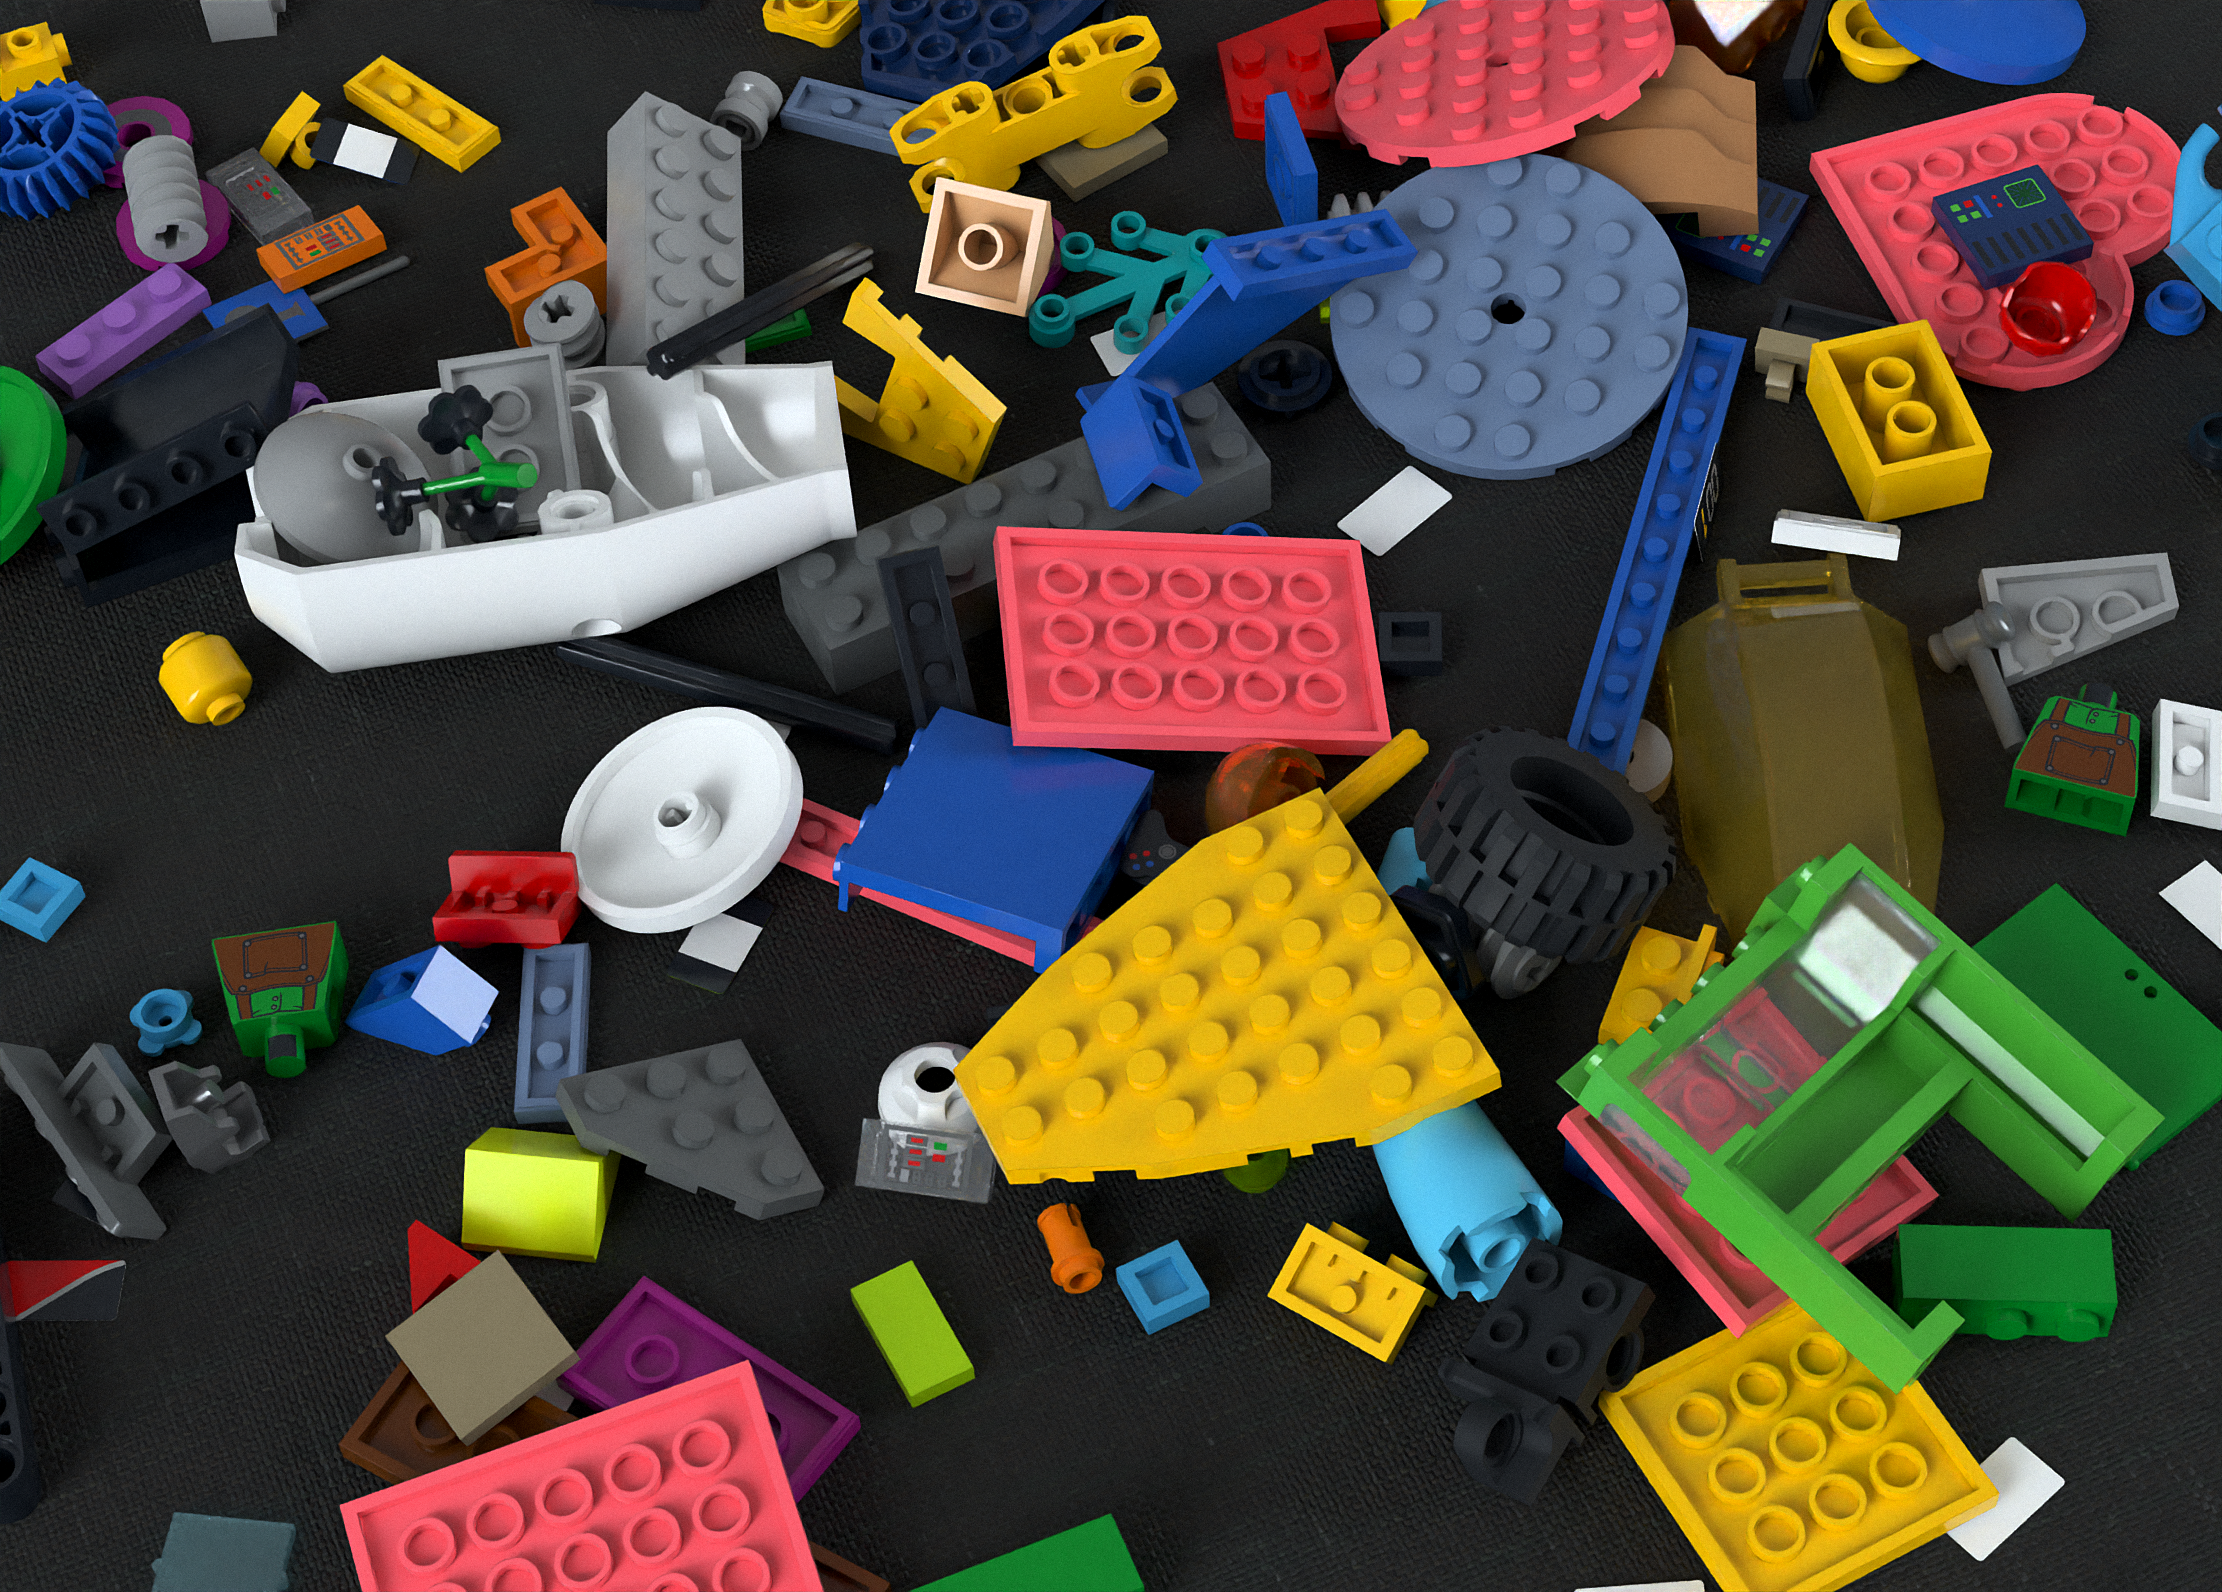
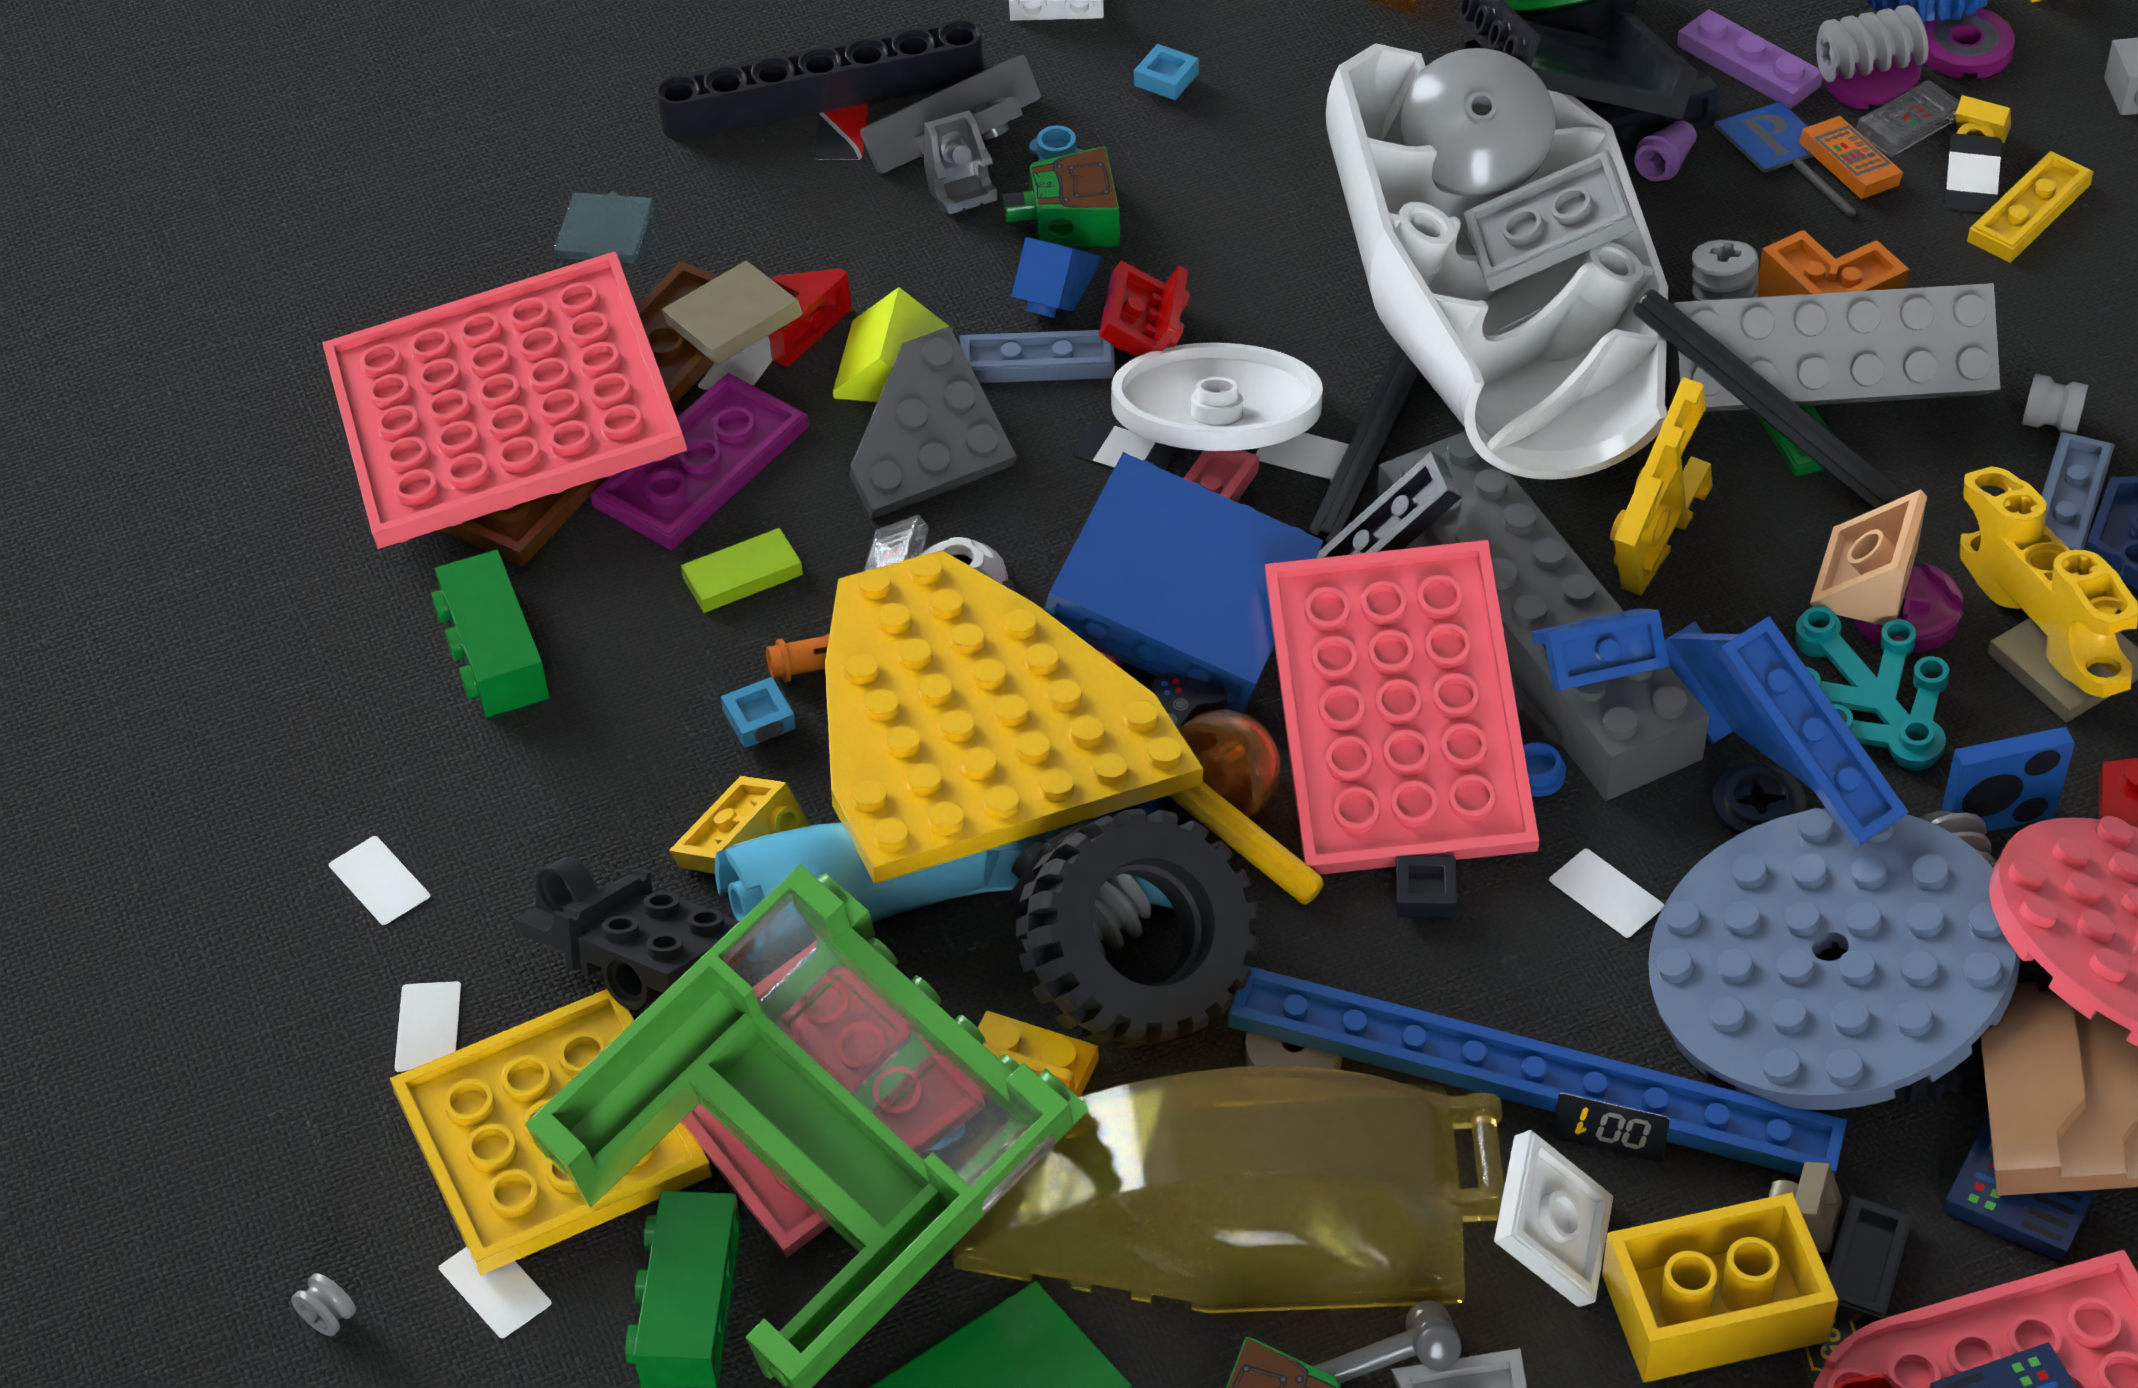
camera: 90 degrees right, 5 degrees down
black plant [372,385,537,544] -> none

